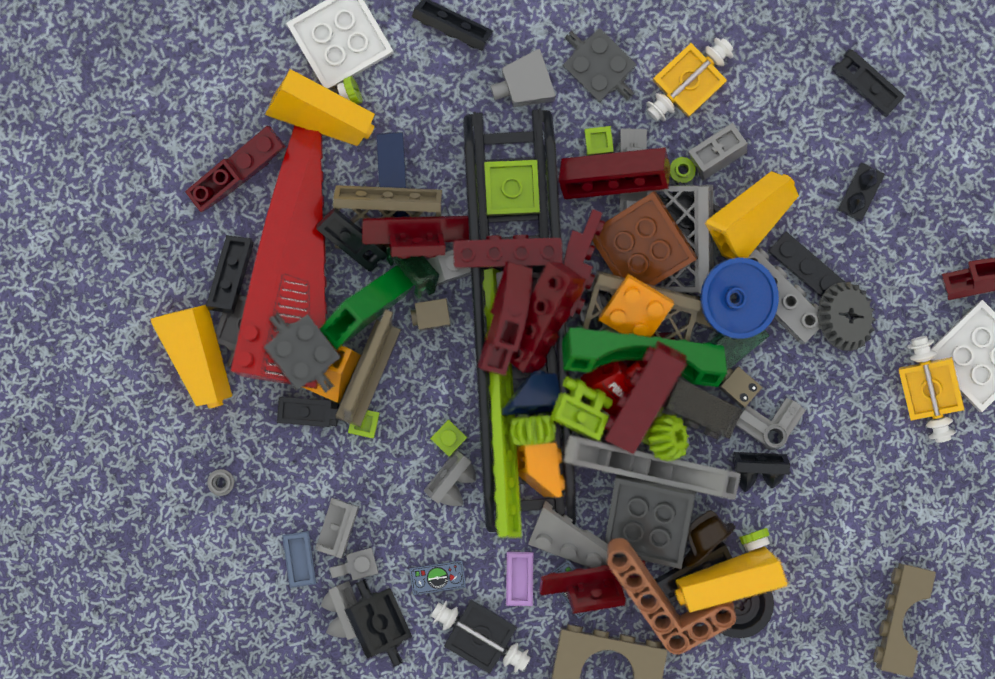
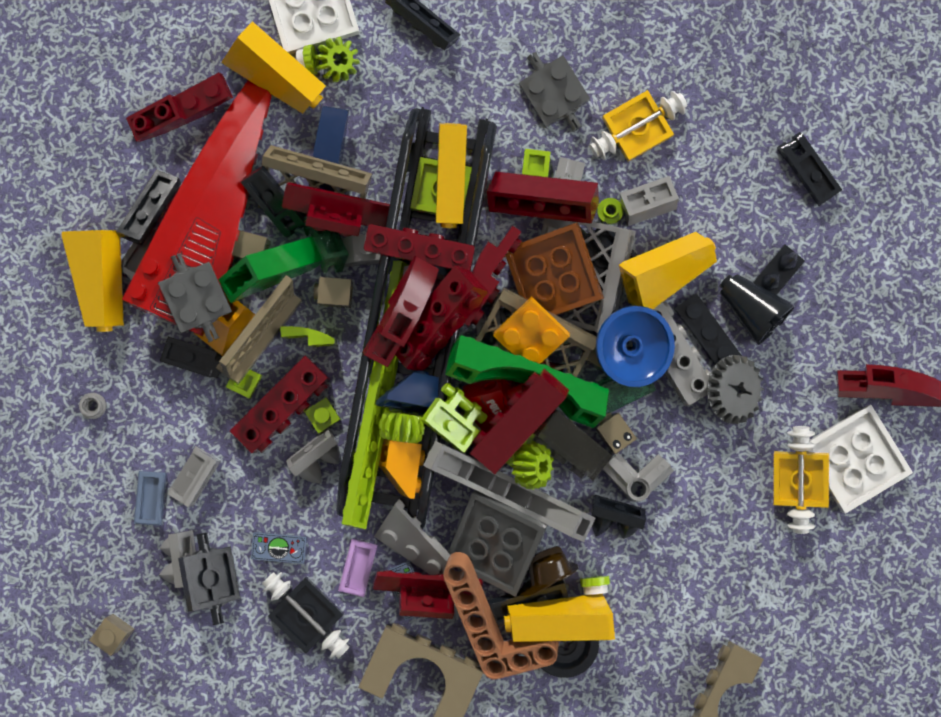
camera: 10 degrees right, 0 degrees up
light grey plate [330,547,379,581] -> none
light grey torso [490,49,556,107] -> none
none -> dark red brick [230,355,330,453]
none -> dark tan brick [232,230,271,260]
none -> lime slope [280,326,337,347]
none -> lime gear [315,37,360,83]
none -> yellow slope [436,123,467,228]
none -> black cone [720,274,794,345]

